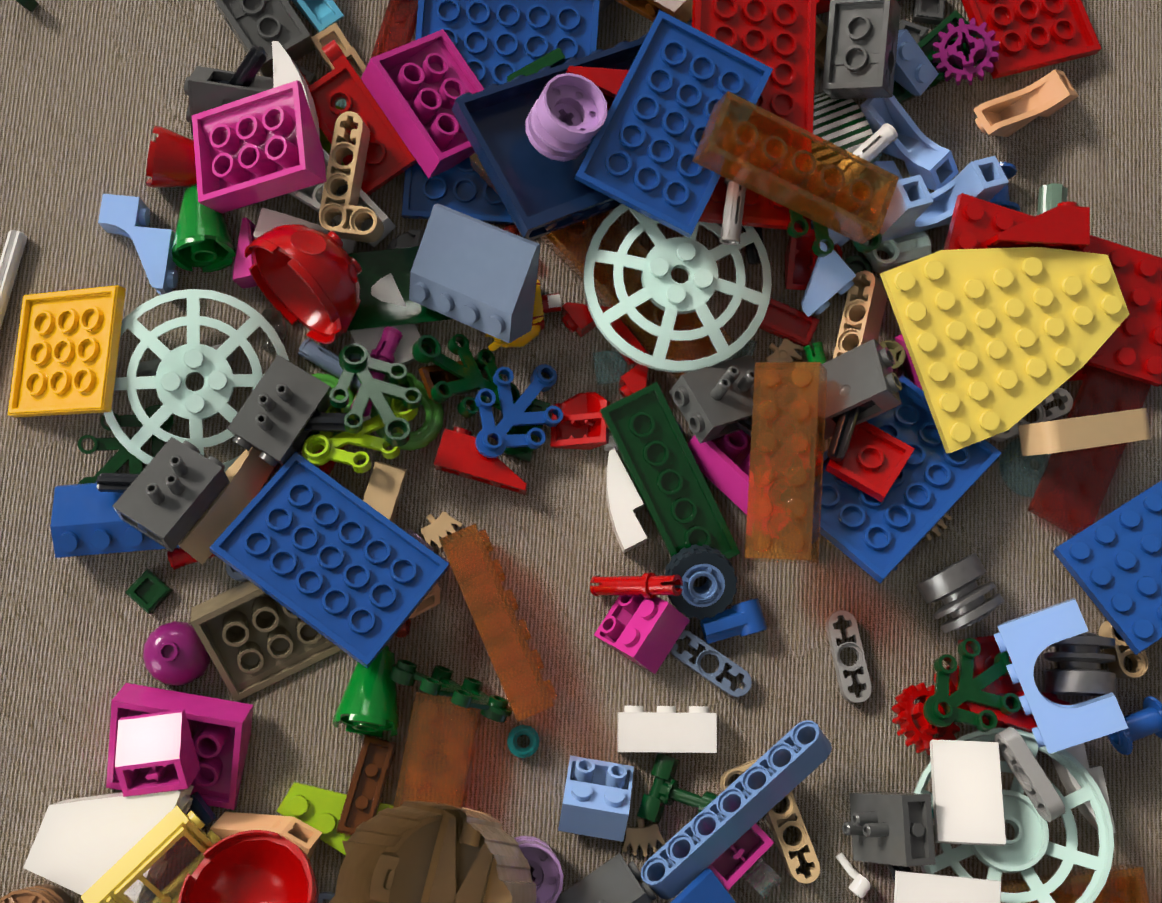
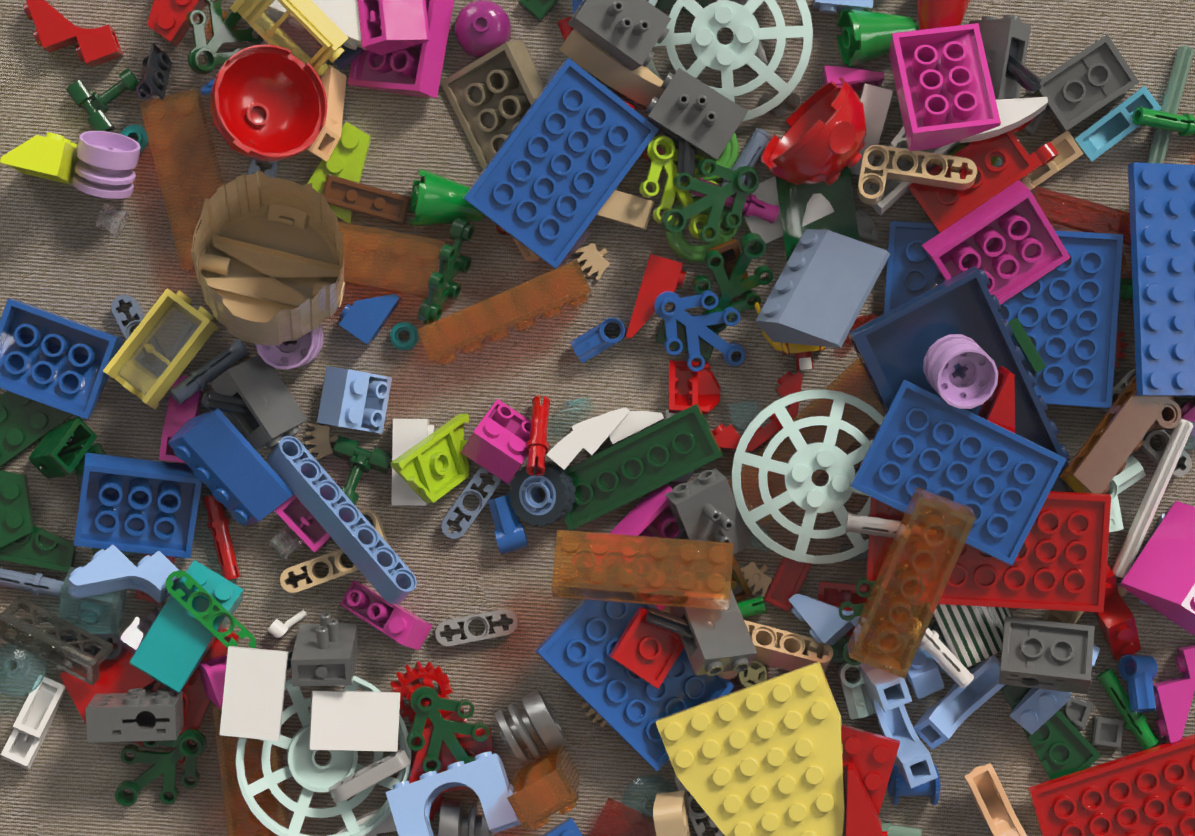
camera: 95 degrees right, 10 degrees up
magenta gear [932,18,999,86] -> none
none -> blue slope [339,294,402,346]
none -> dark pink slope [340,580,433,650]
none -> lime wing [390,413,469,503]
none -> clear orange brick [507,745,580,830]
none -> white slope [546,407,630,470]
none -> clear light blue tile [562,397,593,414]
none -> blue piece [570,318,627,364]

